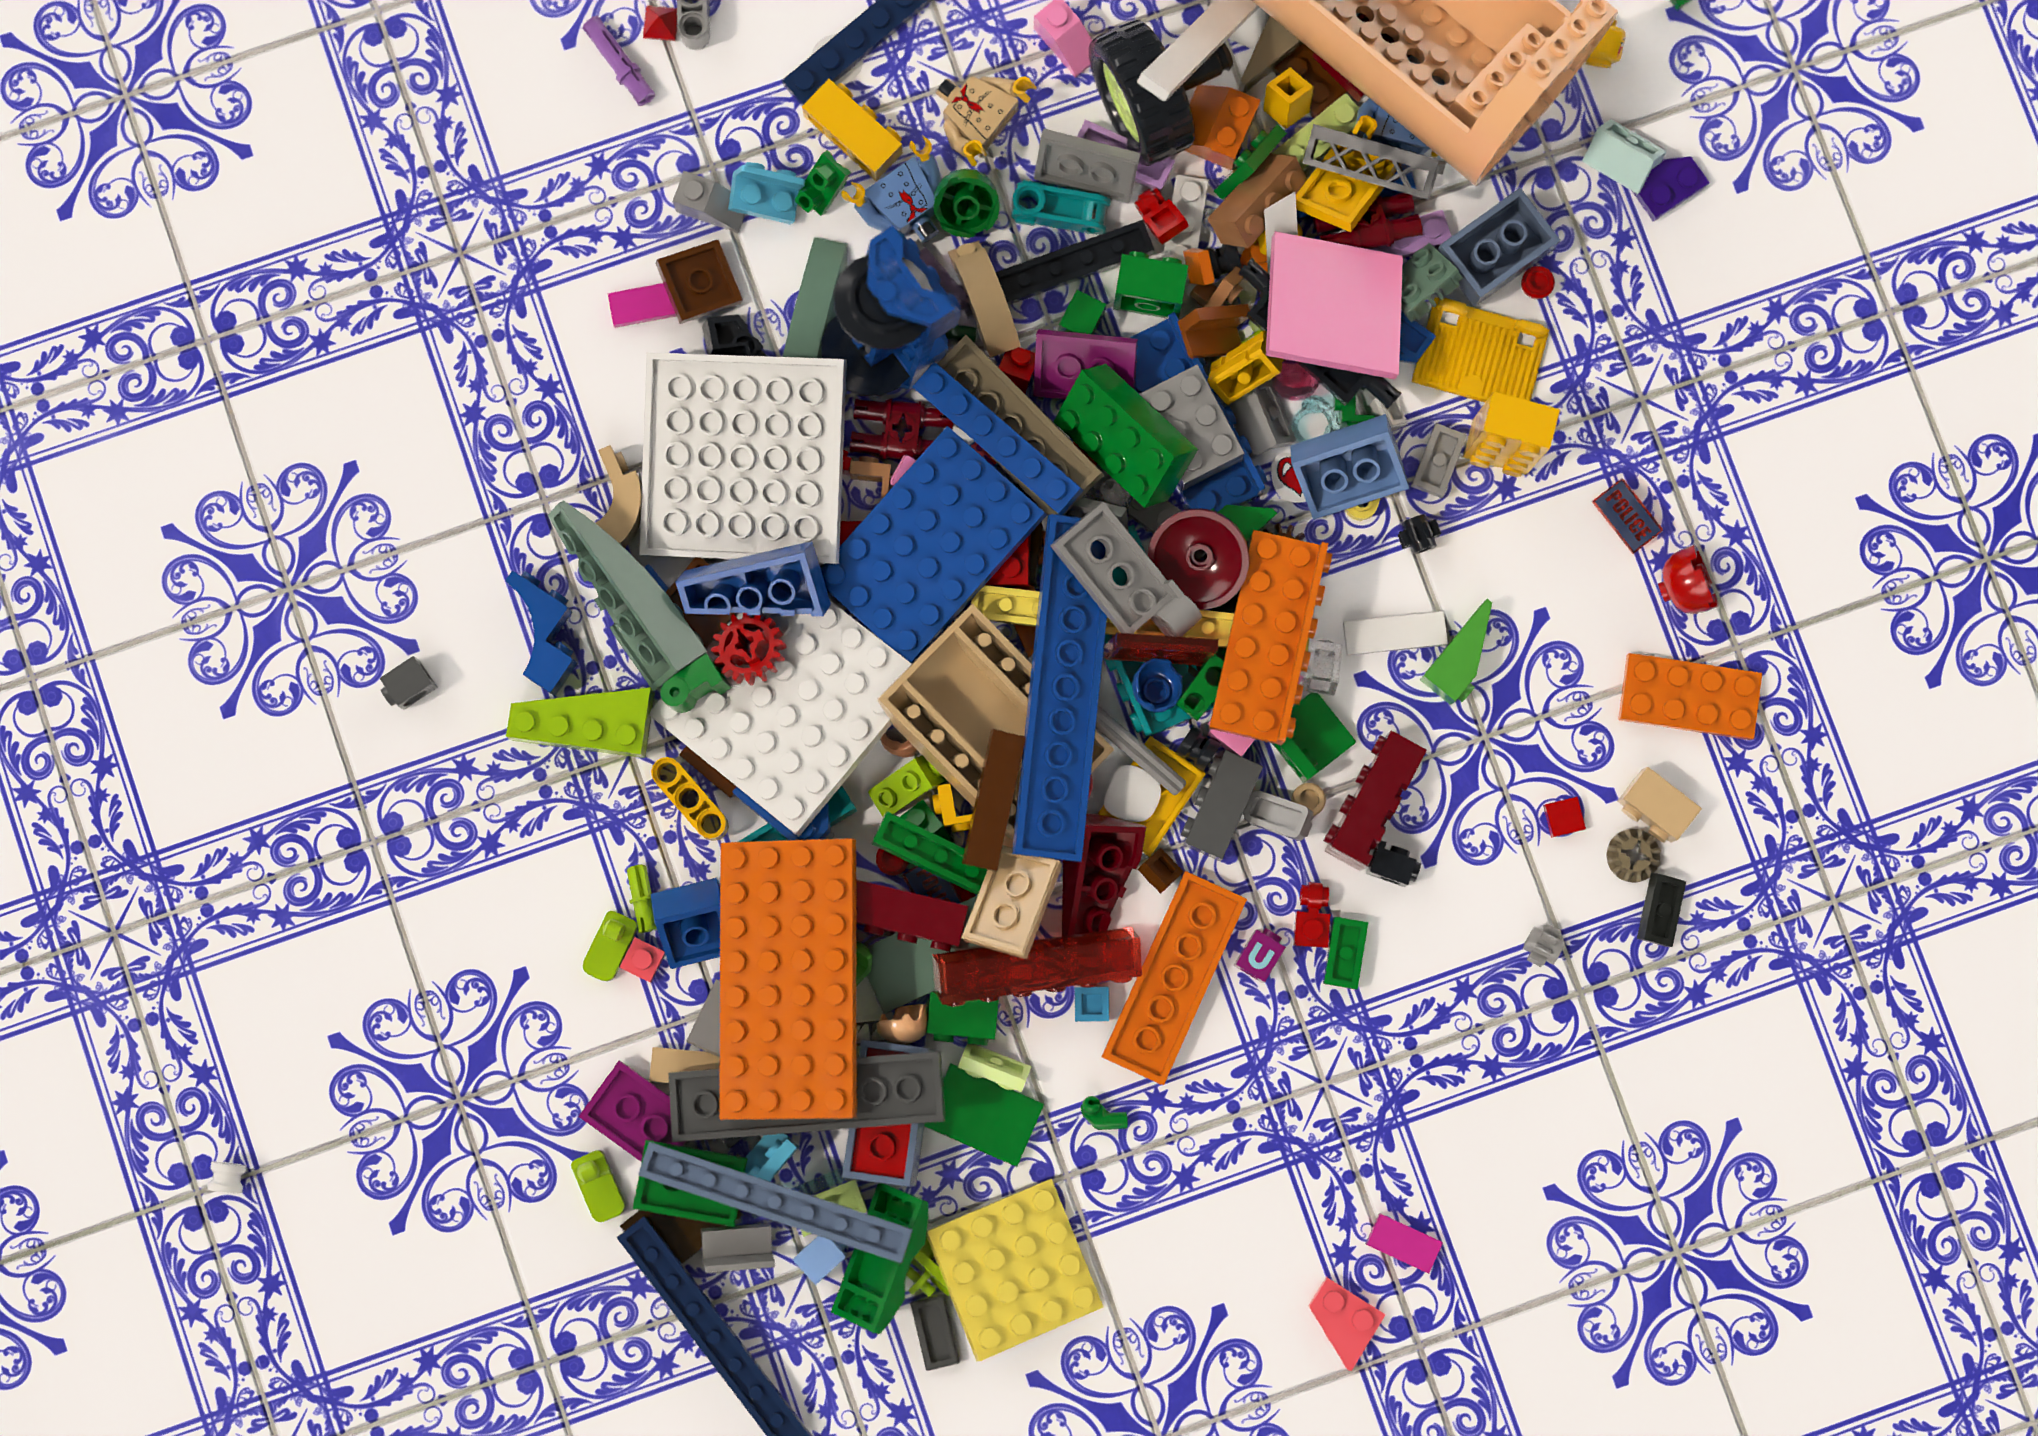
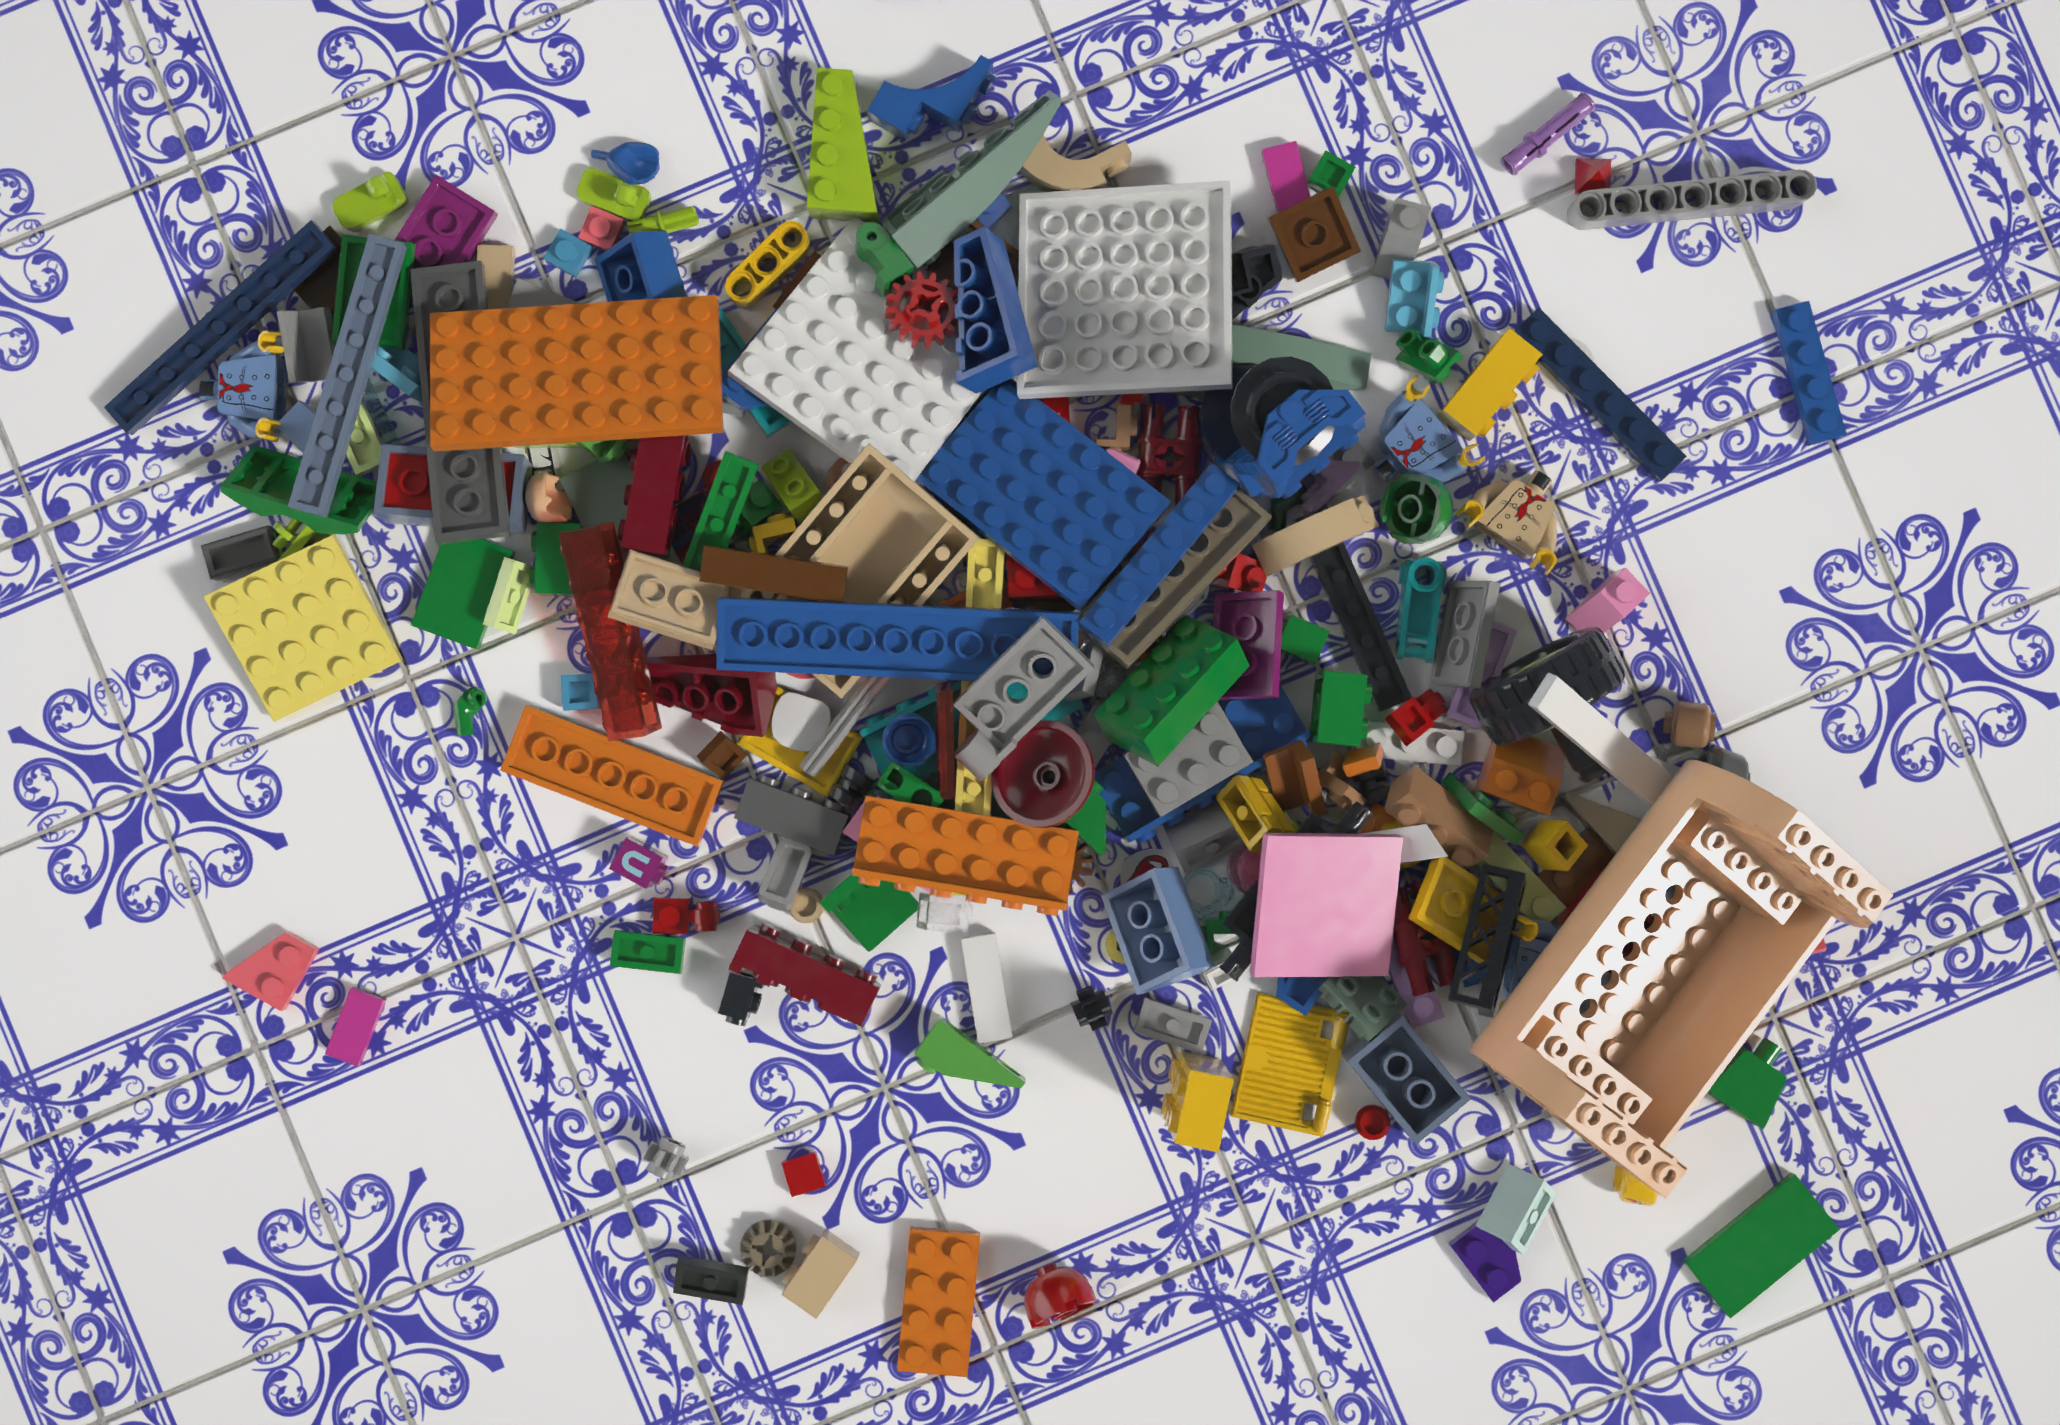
camera: 90 degrees right, 5 degrees up
slope [1592,478,1663,554] -> none
none -> medium blue torso [199,331,287,442]
none -> dark azure plate [543,228,593,278]
none -> blue piece [591,142,660,185]
none -> green plate [1307,150,1356,198]

